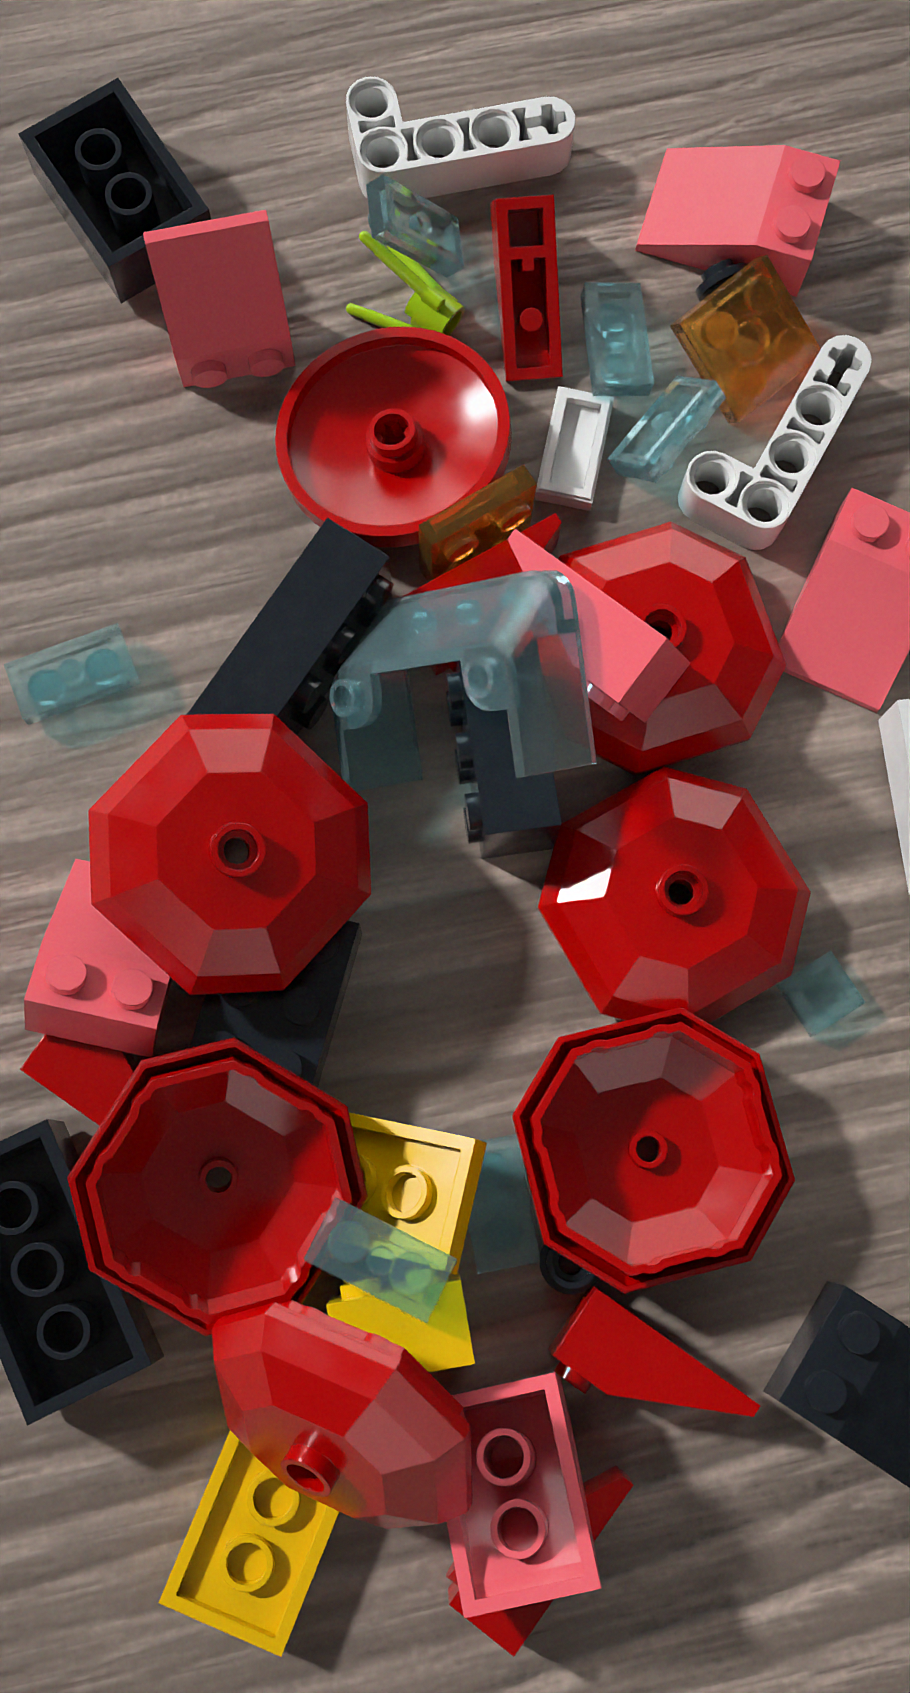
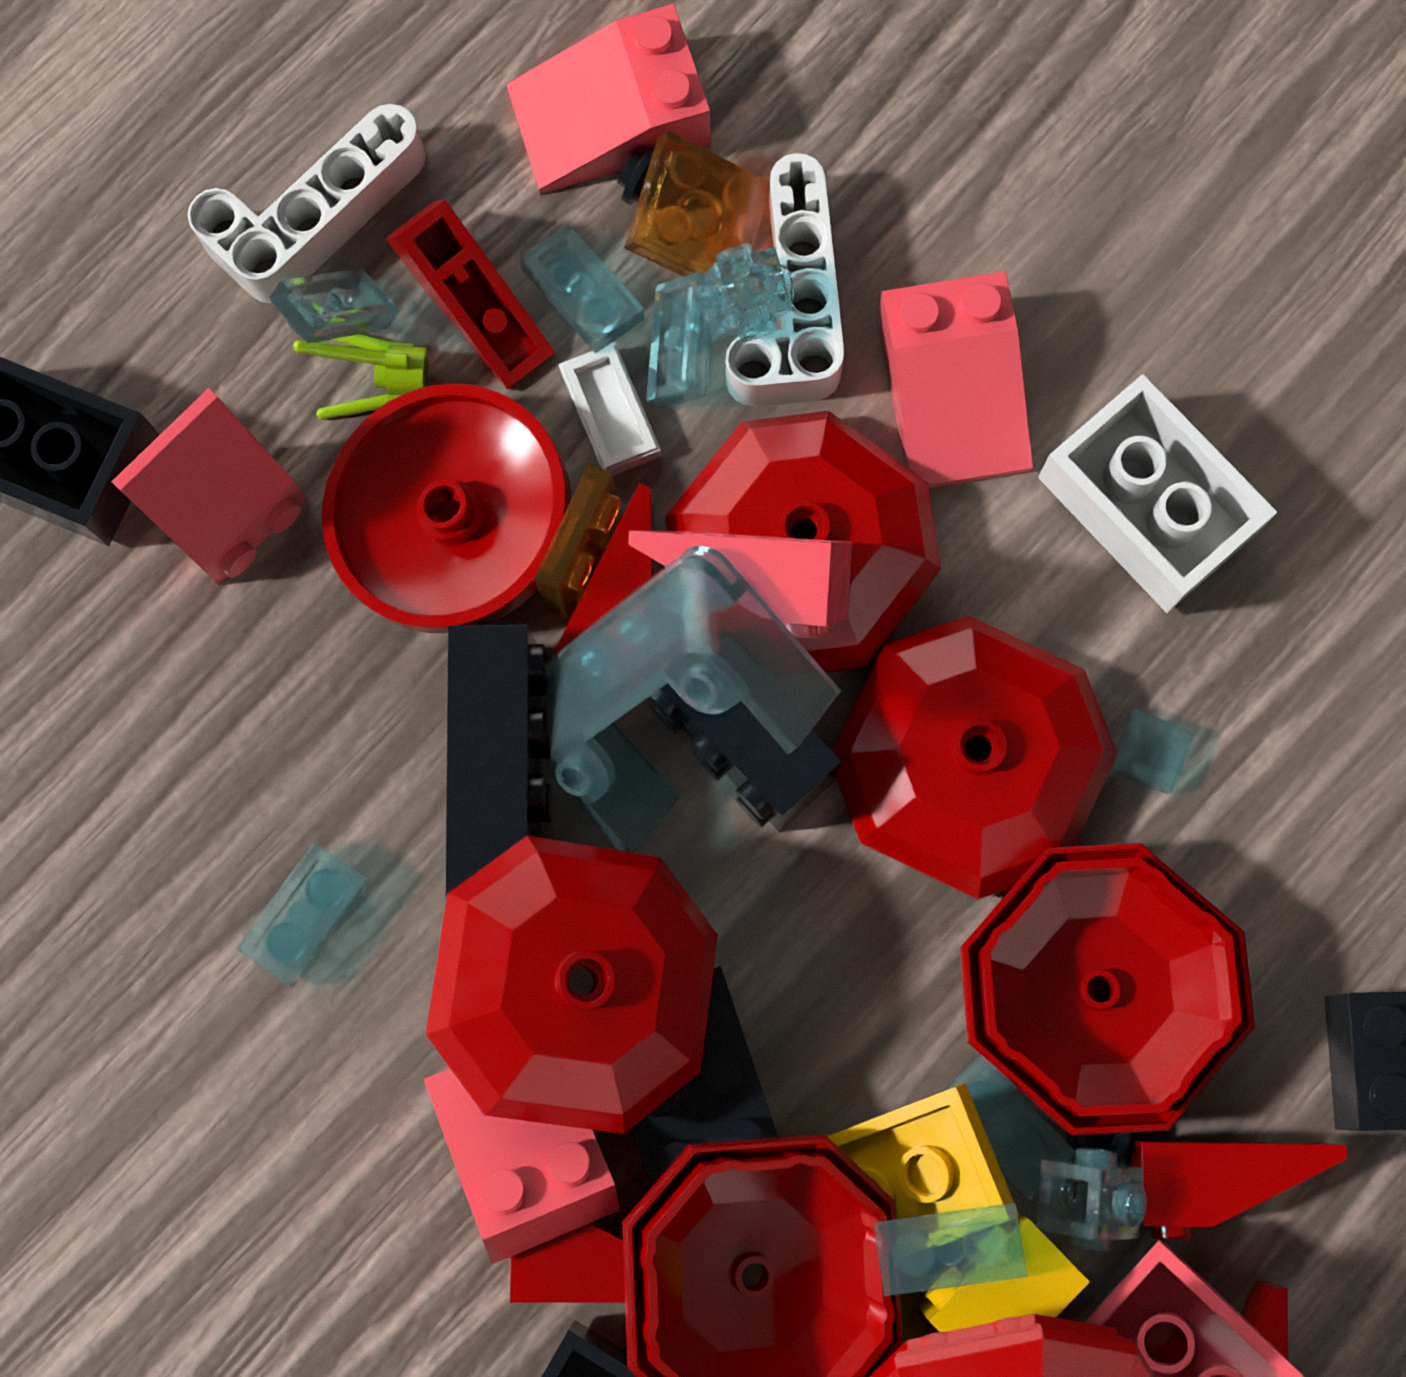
camera: 25 degrees left, 0 degrees up
none -> clear light blue brick [696,244,794,342]
none -> clear light blue brick [1037,1147,1147,1251]

